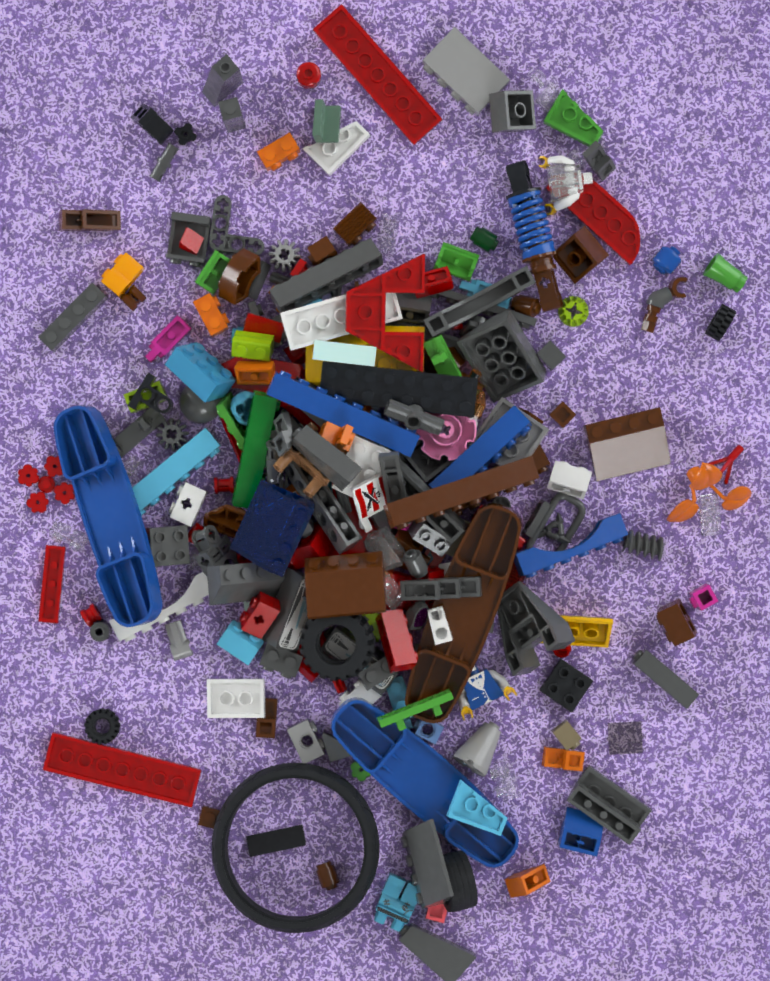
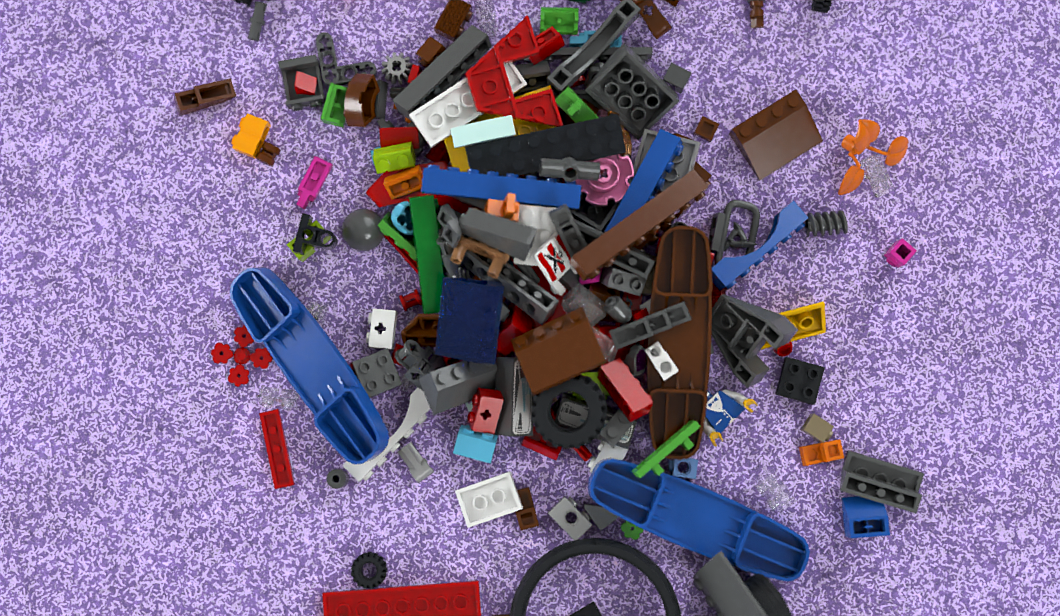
camera: 20 degrees left, 5 degrees down
dark grey brick [38,283,108,352] -> none
red wheel [80,603,103,627] -> none
dark grey hinge [113,407,166,458] -> none
medium azure brick [132,428,221,516] -> none
dark grey gear [156,418,189,451] -> none
dark azure piece [165,342,236,403] -> none
orange brick [193,293,230,338] -> none
dark grey bracket [259,643,304,679] -> none
medium azure hinge [386,675,414,729] -> none
medium azure wing [446,779,508,836] -> none
light grey cone [453,721,501,777] -> none
orange slope [504,863,551,898] -> none
reddish brown brick [511,295,541,317] -> none
white brick [547,461,592,500] -> none
lime gear [558,296,589,327] -> none
clear smoke piece [606,721,644,755] -> none
dark grey brick [633,649,699,709] -> none
reddish brown brick [656,598,697,646] -> none
red plant [708,445,744,484] -> none

